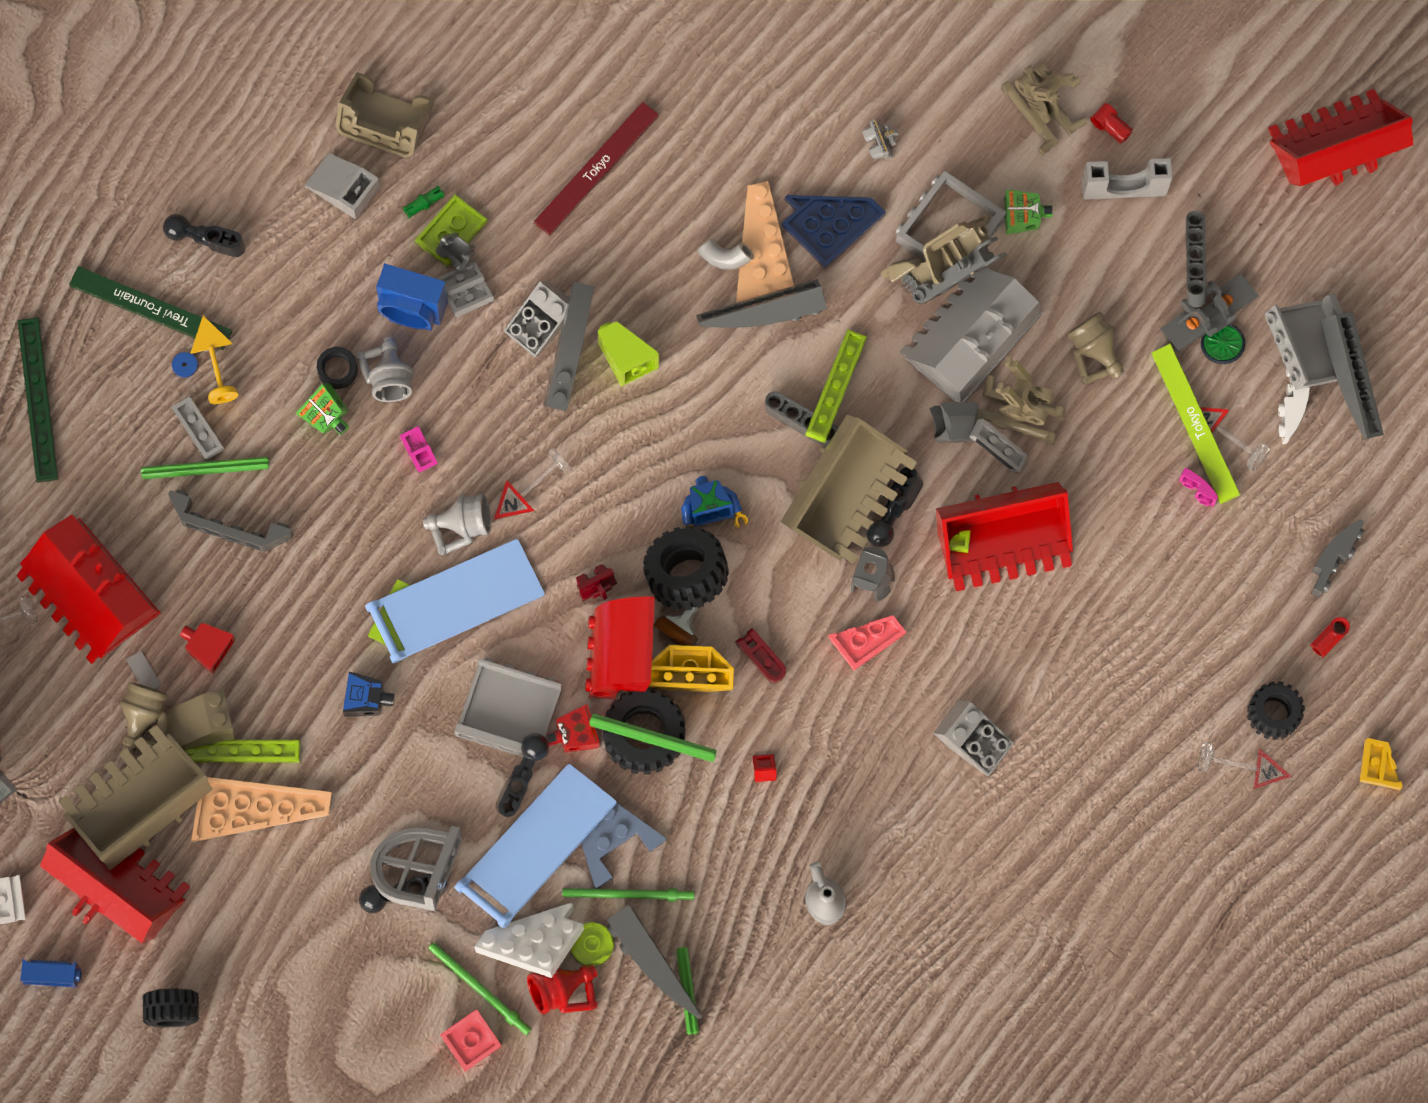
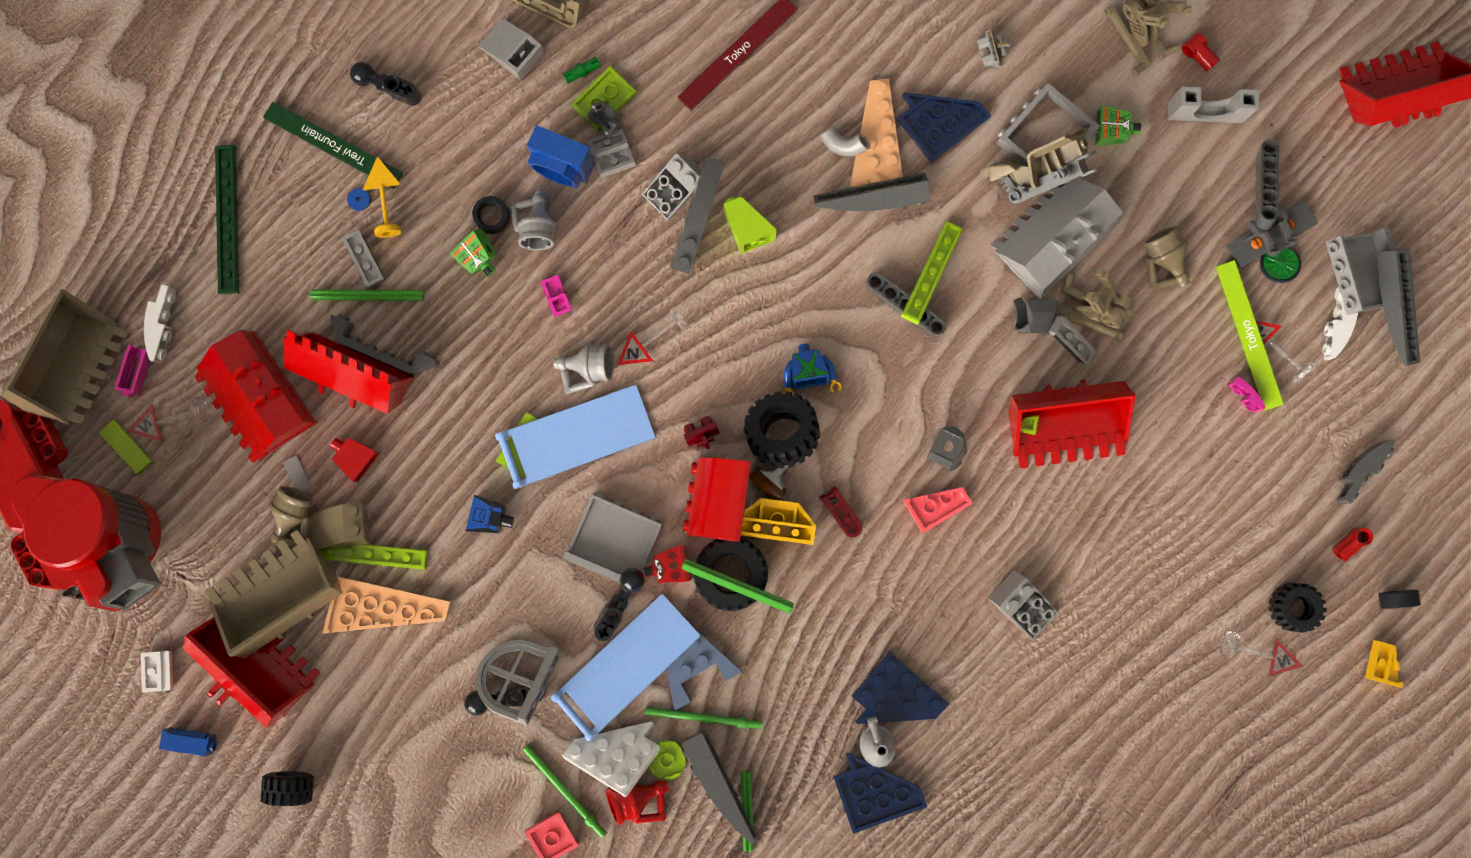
camera: 10 degrees right, 10 degrees up
red slope [752,754,776,782] -> none
dark tan piece [780,414,917,564] -> none
black beam [867,467,923,547] -> none
none -> piece [283,329,414,414]
none -> dark blue wing [833,752,927,834]
none -> dark blue wing [851,652,949,724]
none -> black tyre [1378,590,1421,609]

